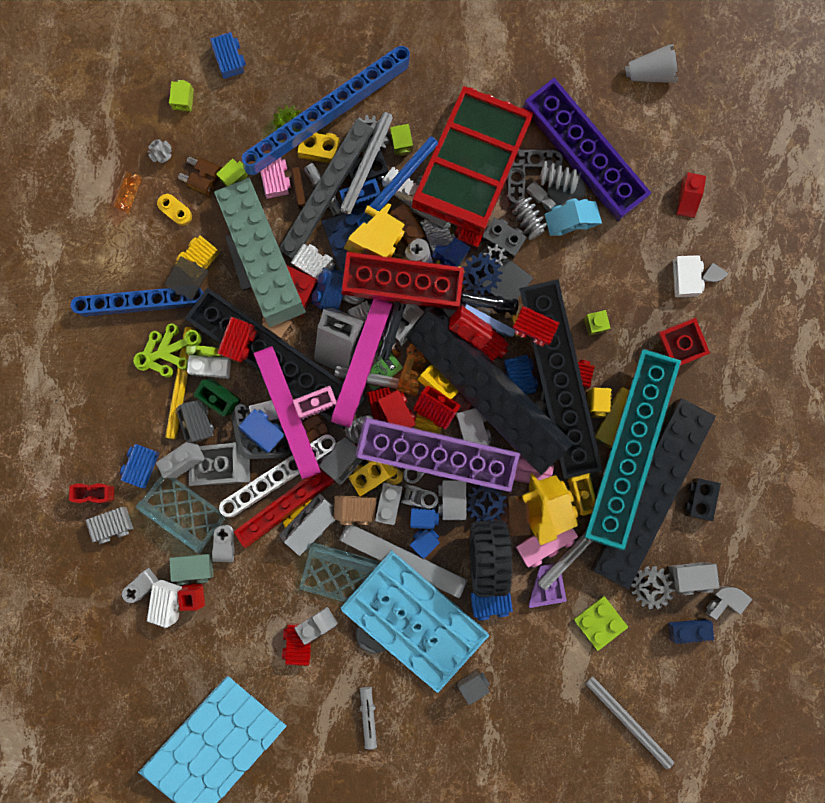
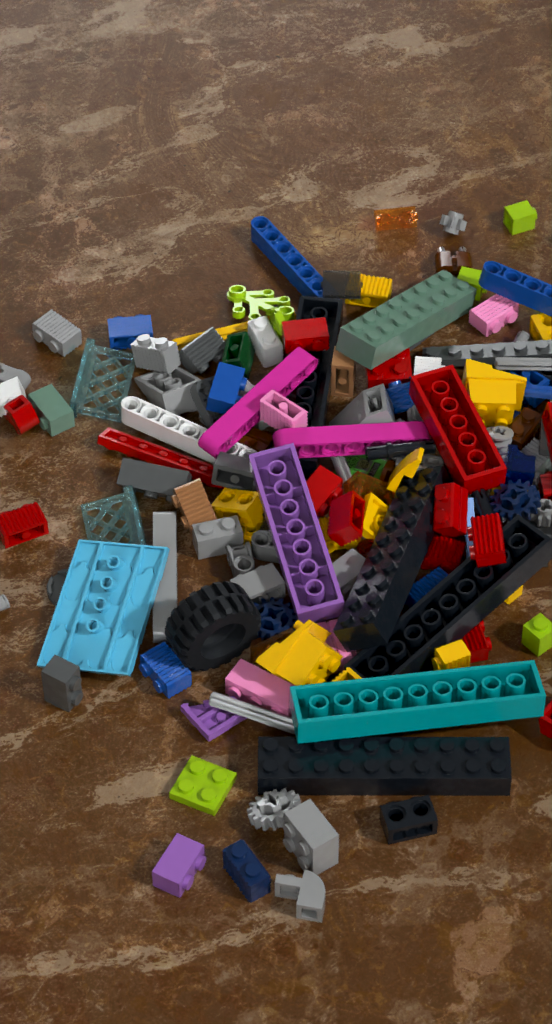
camera: 65 degrees right, 35 degrees down
red brick [69,484,115,503] -> none
yellow plate [157,194,192,226] -> none
light grey piece [212,525,235,562] -> none
reddish brown tile [291,167,306,210] -> none
light grey brick [295,607,338,645] -> none
blue brick [410,508,439,529] -> none
blue brick [410,529,440,559] -> none
light grey axle [586,677,674,769] -> none
none -> medium lavender brick [152,833,207,898]
none -> yellow slope [387,447,424,492]

